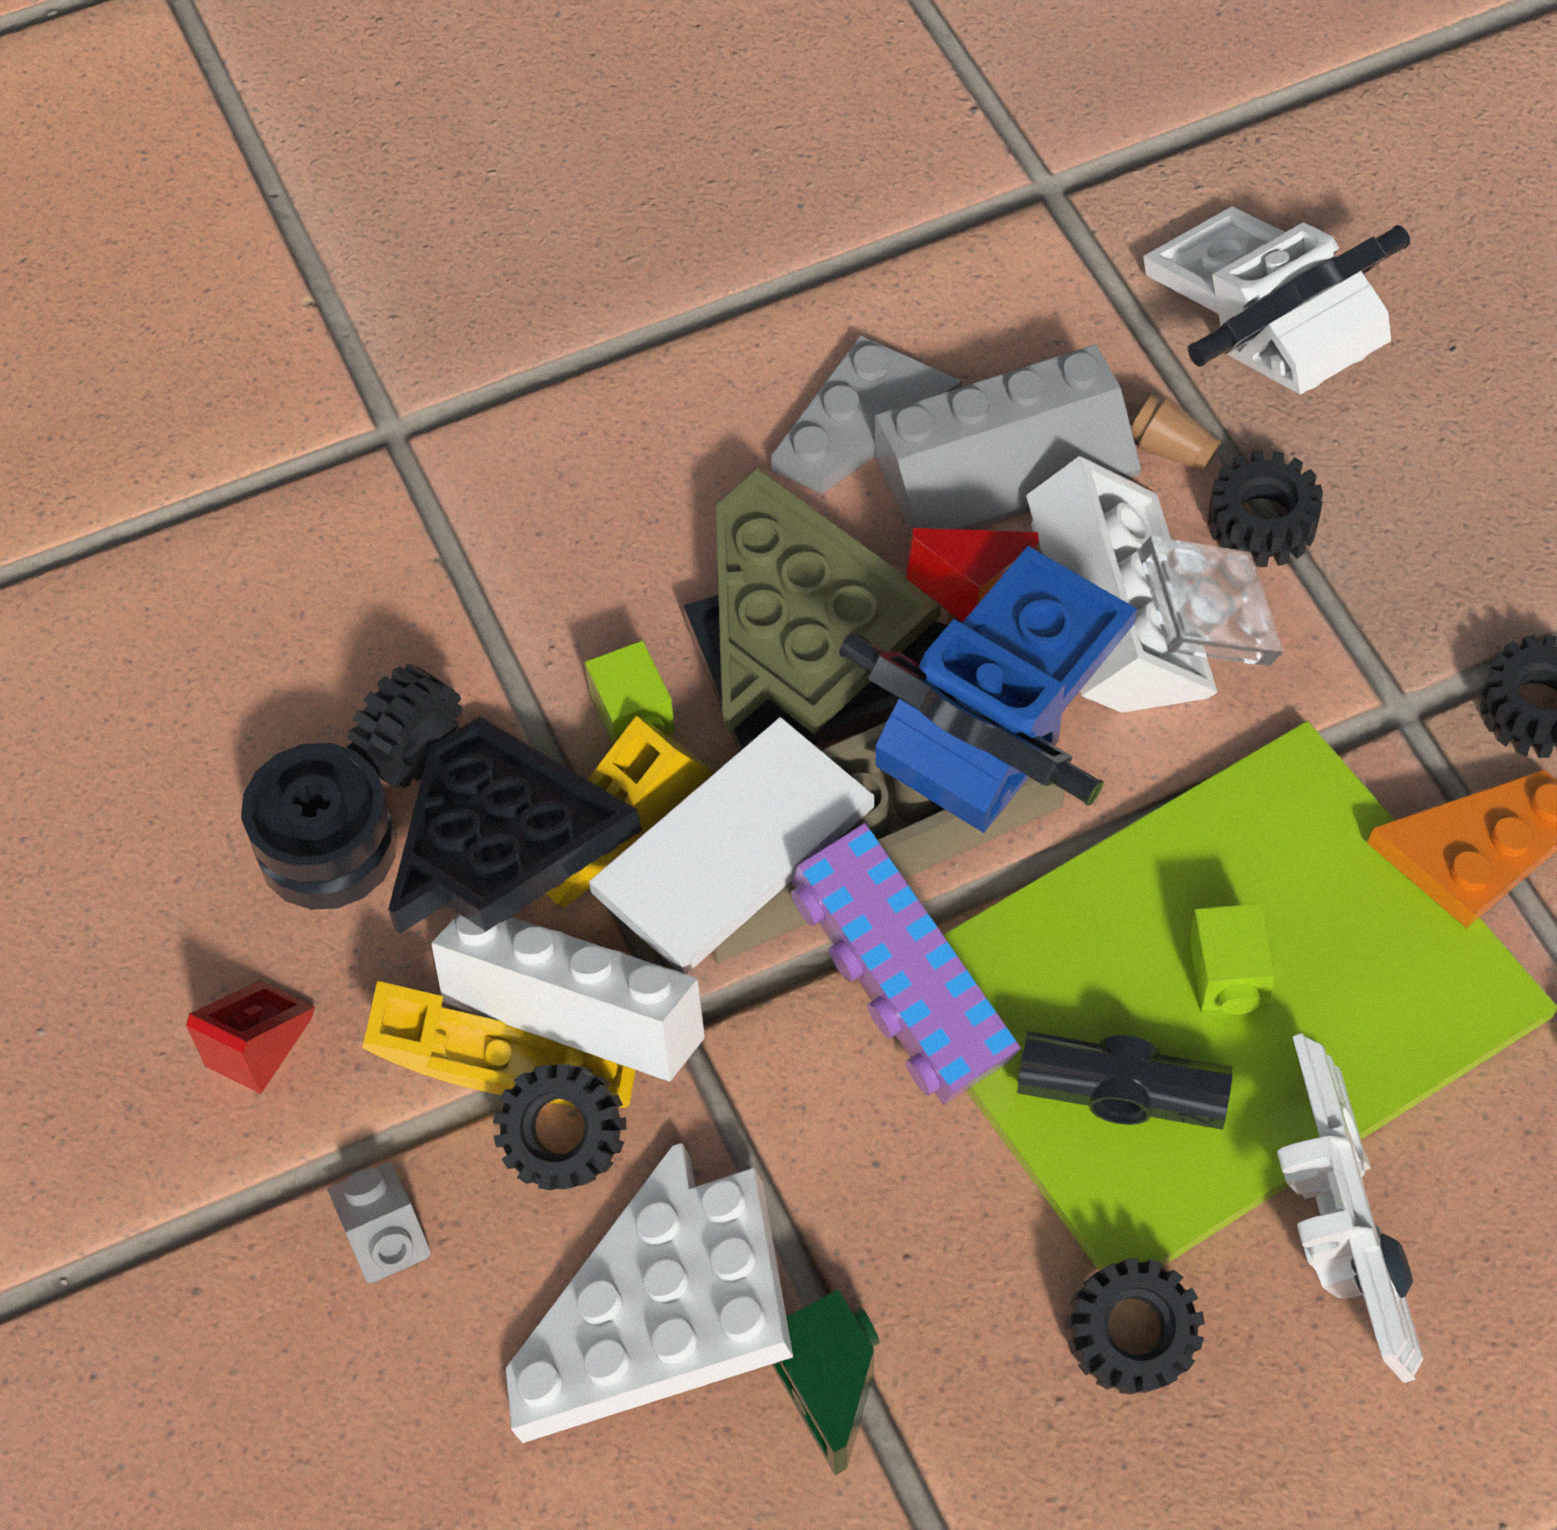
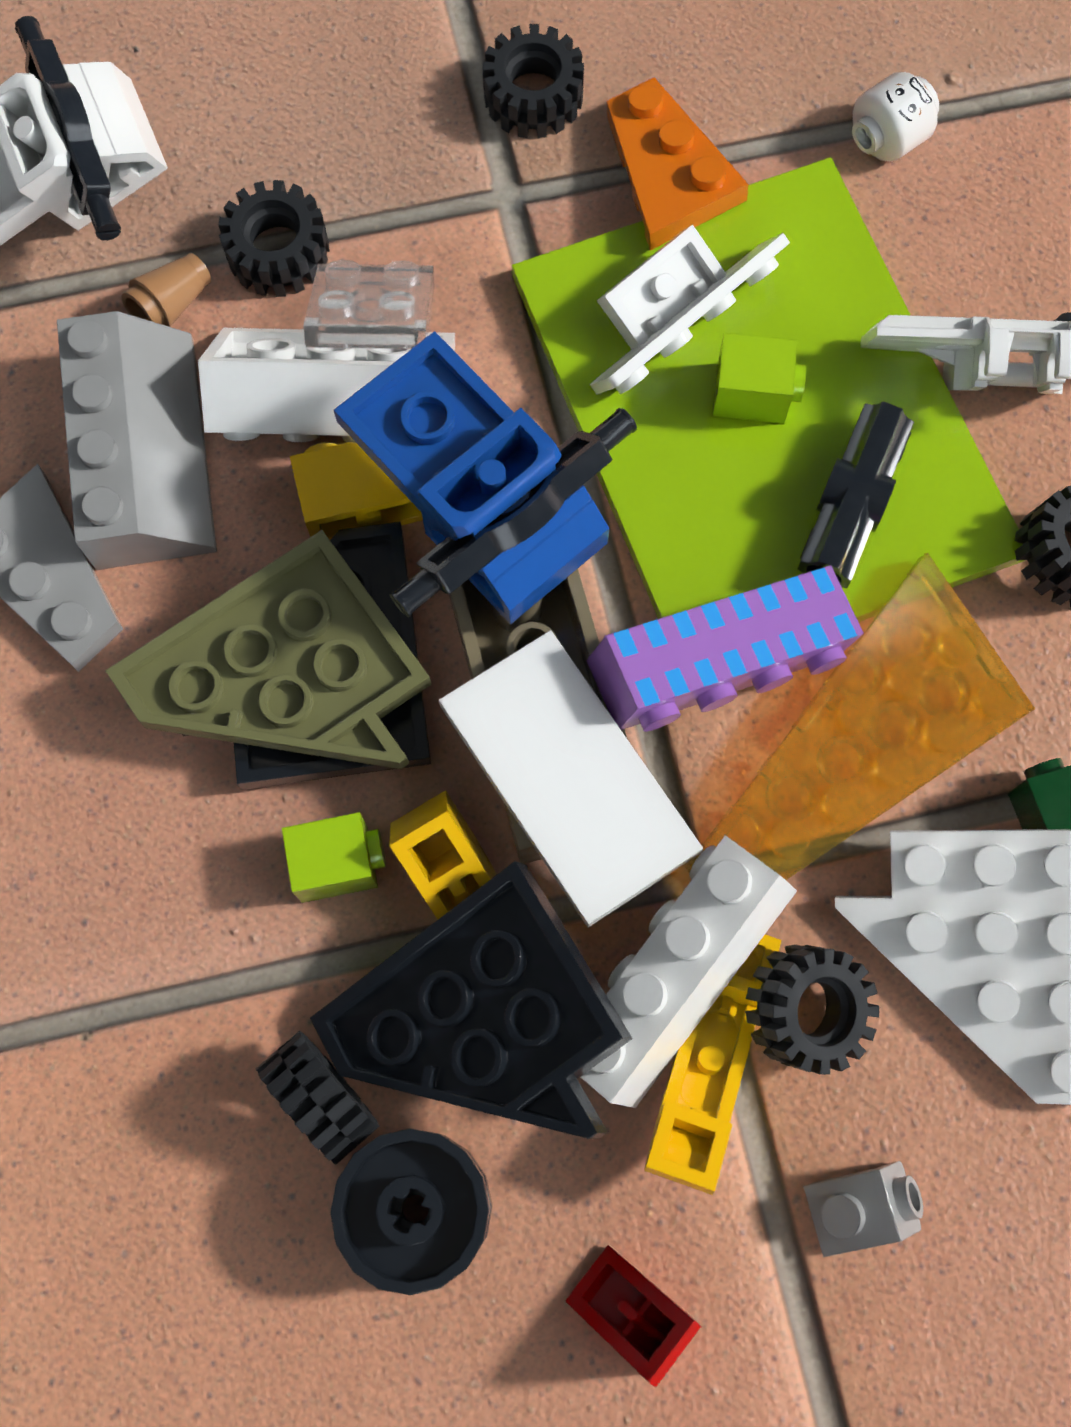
camera: 80 degrees left, 15 degrees up
red slope [906,528,1039,622] -> none
none -> white bracket [590,225,790,394]
none -> clear yellow wing [685,552,1035,880]

